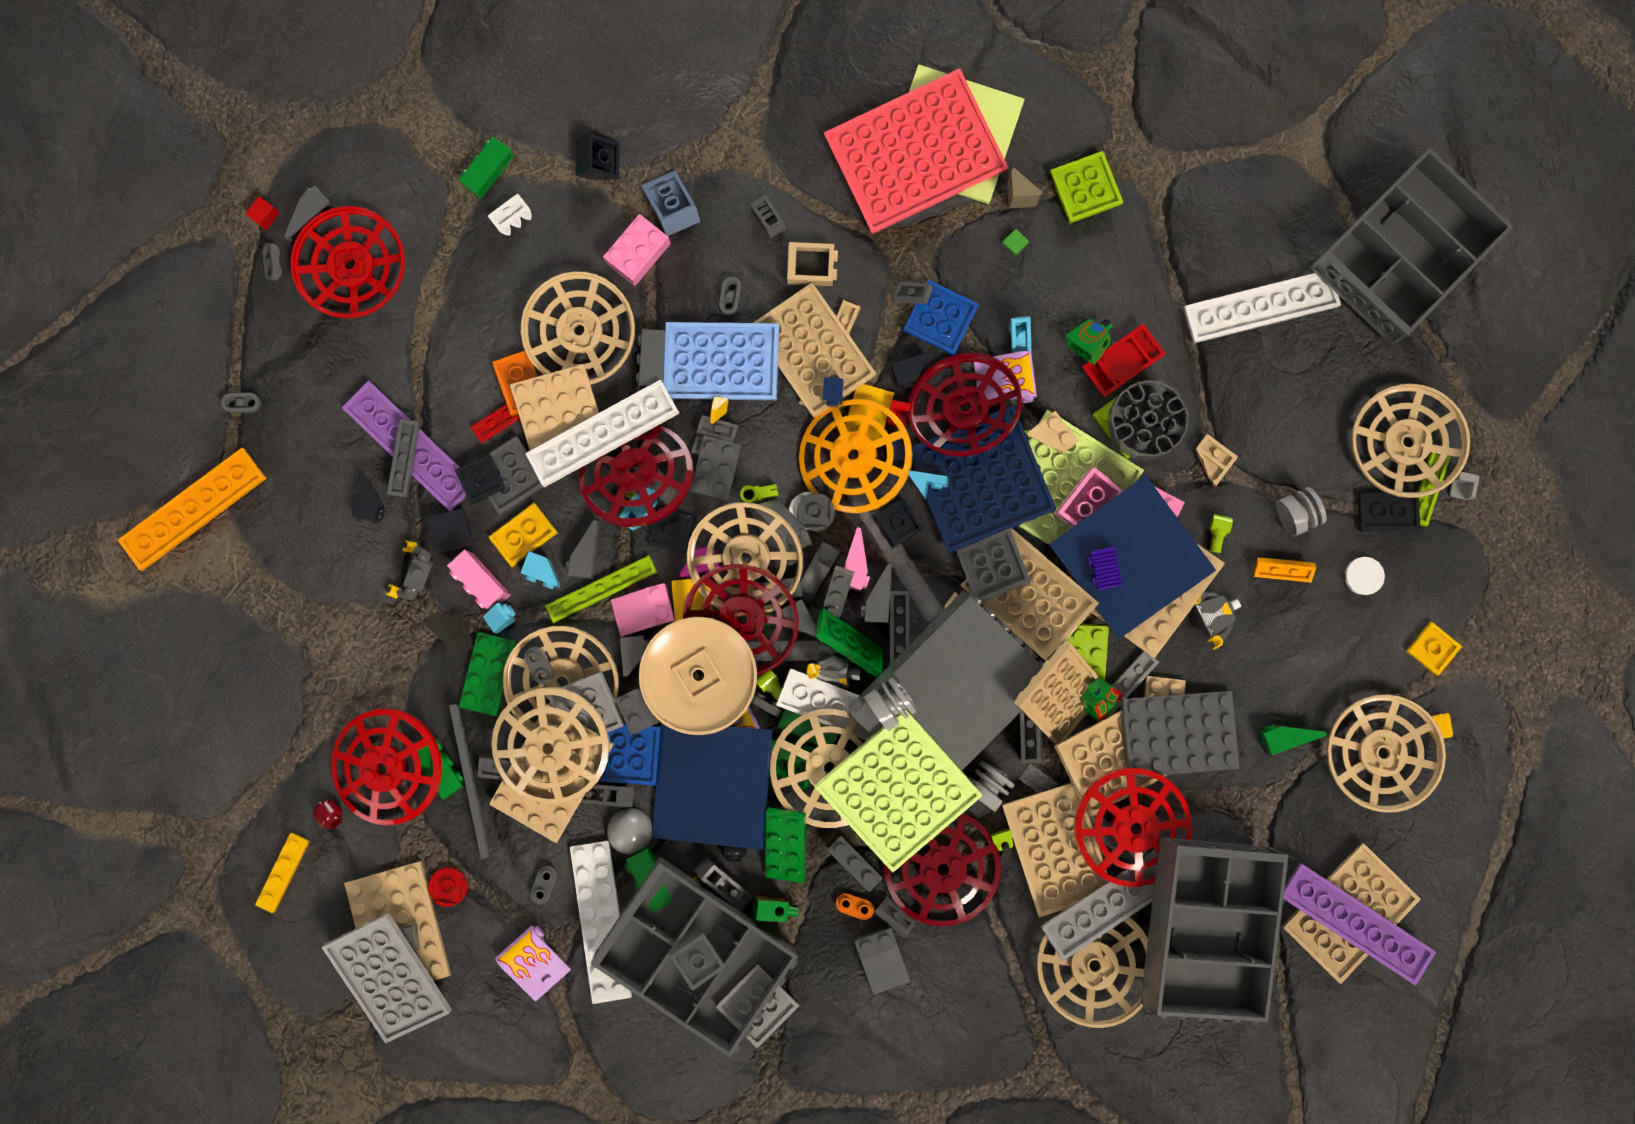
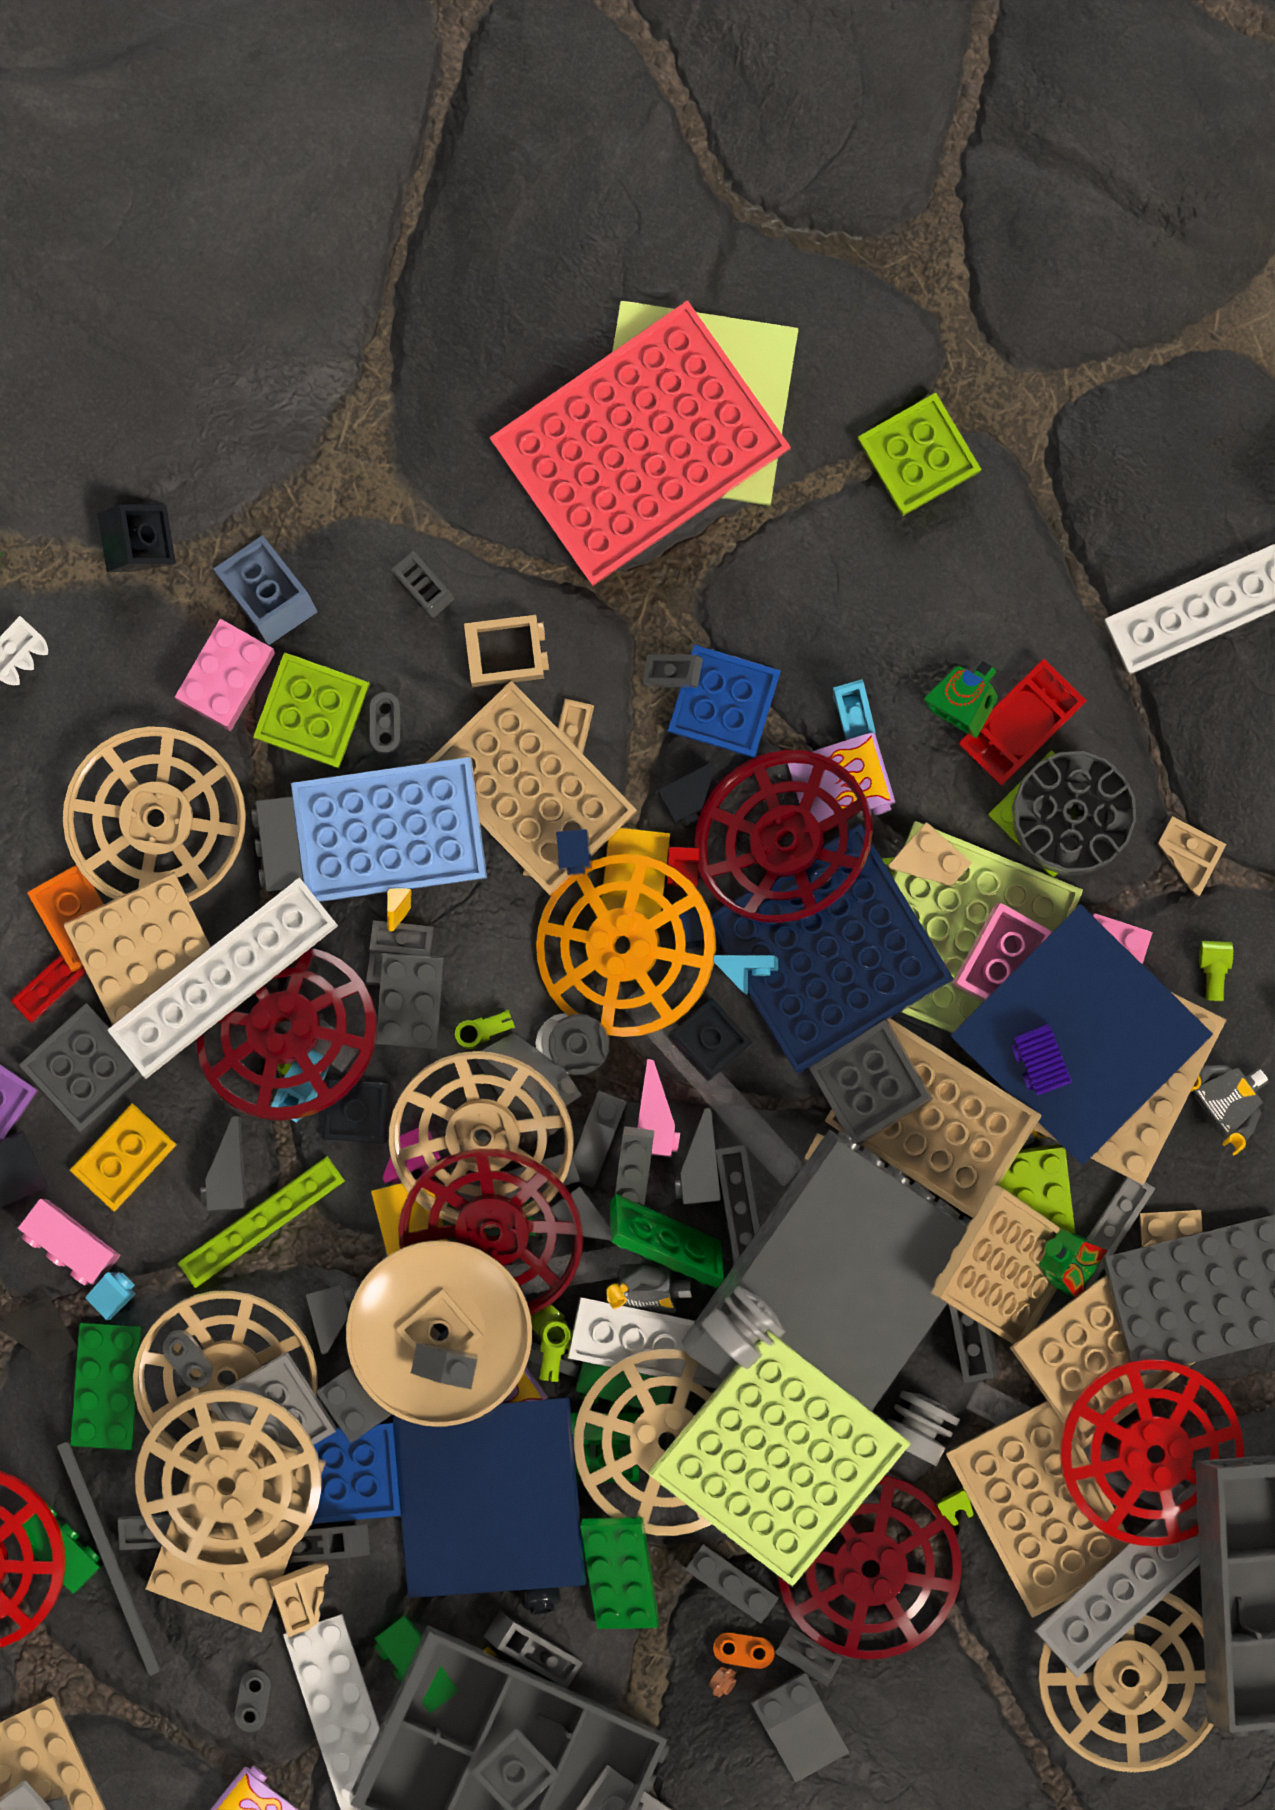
camera: 10 degrees left, 0 degrees up
red tile [428,867,468,907] -> none
black tile [455,454,507,505] -> none
medium azure slope [520,552,561,589] -> none
light grey piece [607,808,653,855] -> none
bright pink slope [611,583,675,637] -> none
green torso [752,895,799,922] -> none
bright green tile [1002,229,1029,256] -> none
dark tan slope [1007,168,1043,208] -> none
none -> lime plate [253,652,370,769]
none -> tan wing [269,1560,329,1637]
none -> dark grey slope [411,1342,478,1389]
none -> lime pin [539,1320,570,1382]
none -> nougat plate [709,1667,736,1697]

